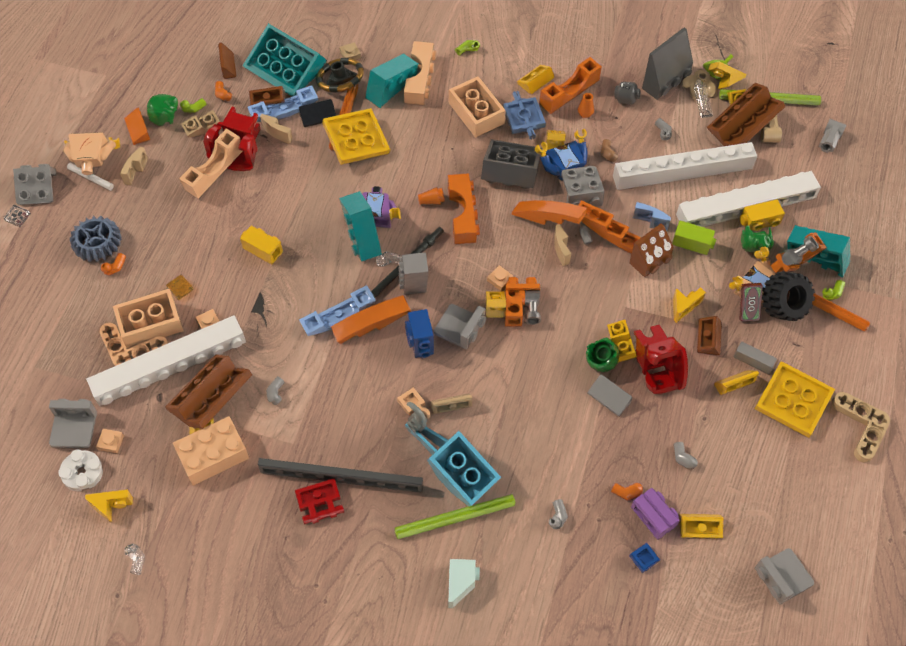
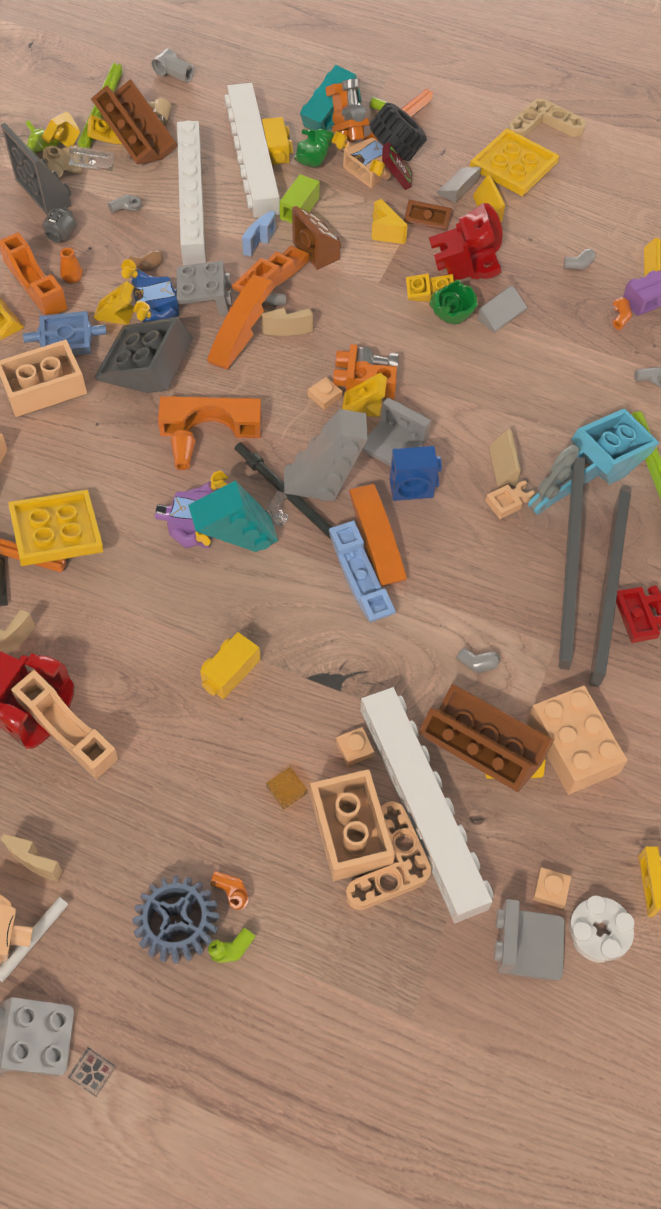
camera: 85 degrees left, 0 degrees up
none -> lime arm [208,928,256,963]
none -> dark grey tile [558,457,585,670]

